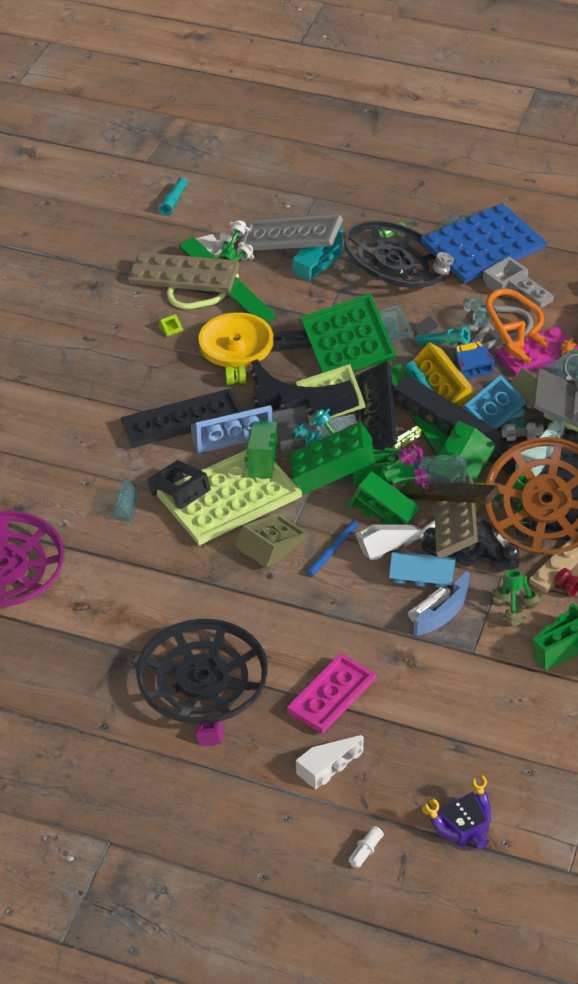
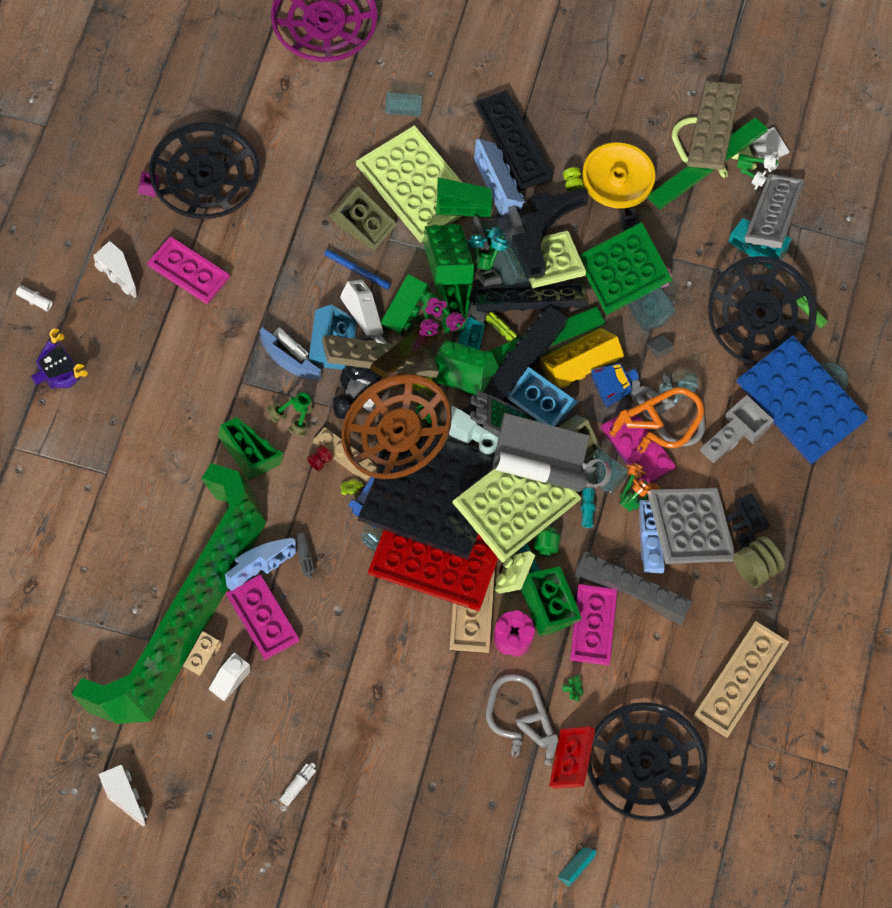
camera: 80 degrees right, 20 degrees up
black panel [147,460,211,510] -> none
teal pin [158,177,188,216] -> none
lime slope [158,314,183,337] -> none
teal pin [404,362,432,390] -> none
teal pin [415,327,470,347] -> none
clear light blue panel [421,455,467,483] -> none
light grey wheel [433,252,454,275] -> none

